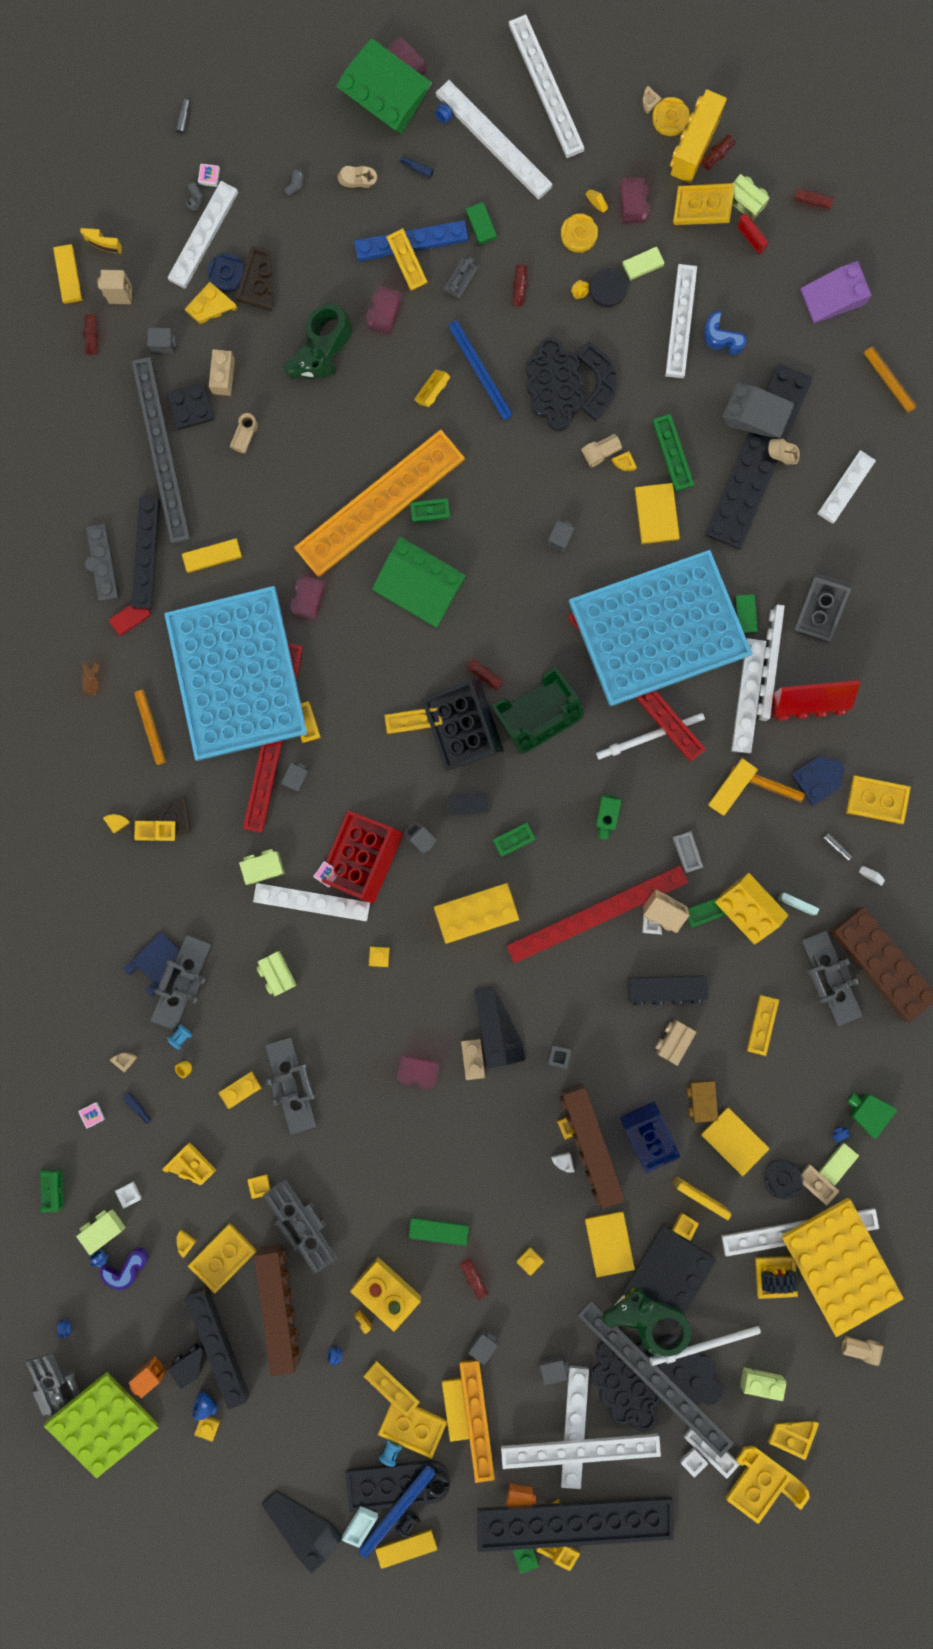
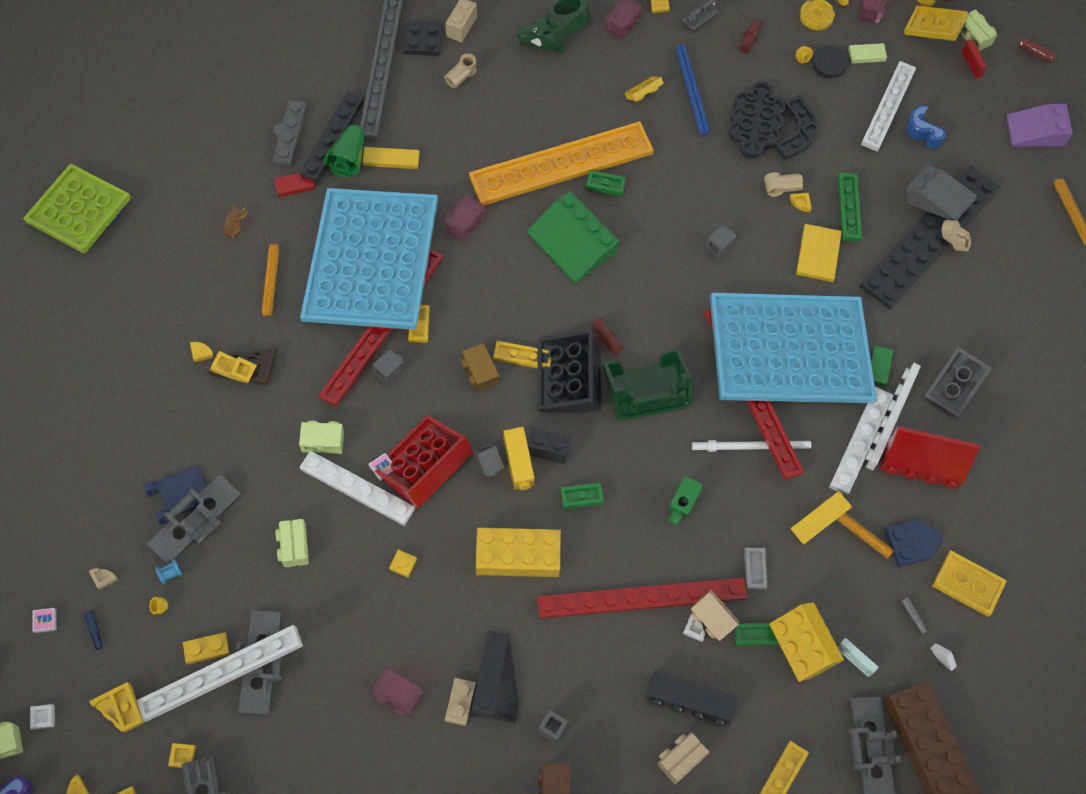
camera: 15 degrees right, 20 degrees down
white plate [817,450,876,524] -> none
none -> white plate [137,625,303,722]
none -> green cone [324,125,365,178]
none -> pearl gold brick [460,343,499,392]
none -> yellow slope [503,427,534,490]

